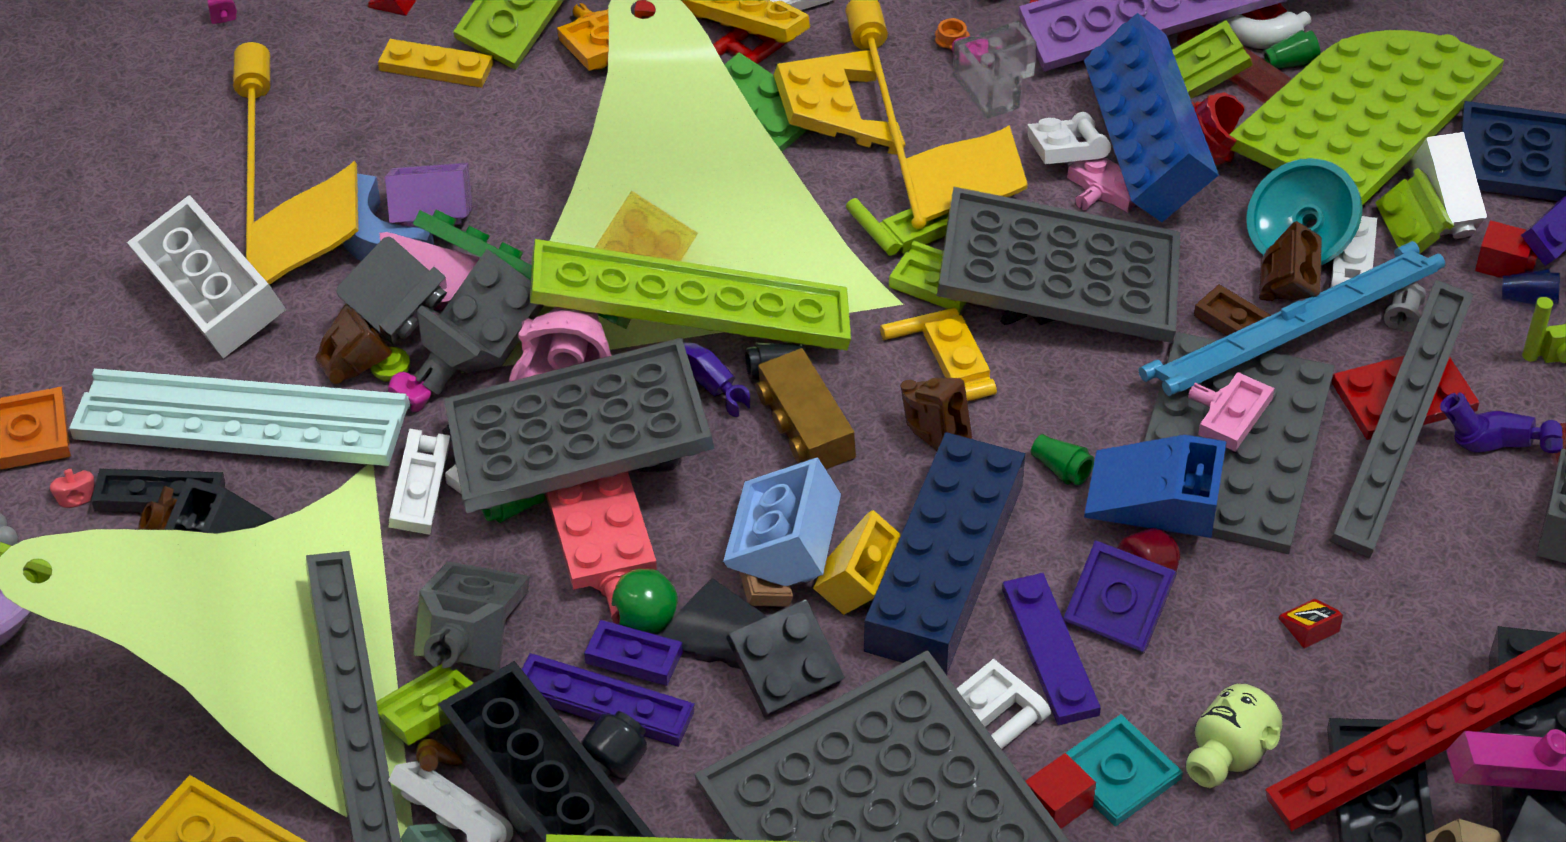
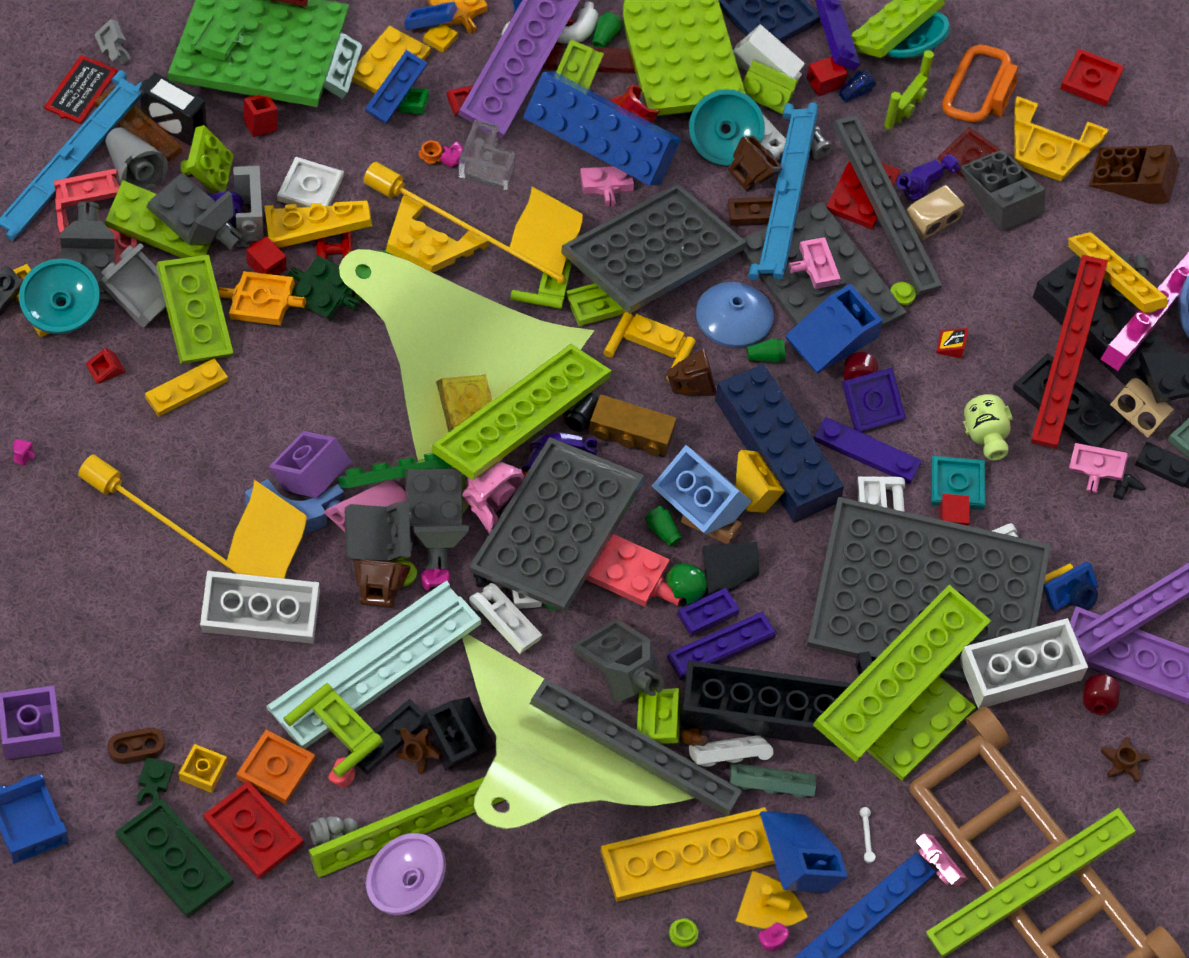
camera: 55 degrees left, 10 degrees up
black head [581,711,647,779] -> none
black plate [726,599,845,717] -> none
white plate [1028,112,1111,164] -> none
none -> lime plate [283,683,383,778]
none -> green cone [644,506,682,547]
none -> medium blue dish [696,282,774,348]
none -> lime plate [890,282,916,306]
none -> tan piece [906,185,964,240]

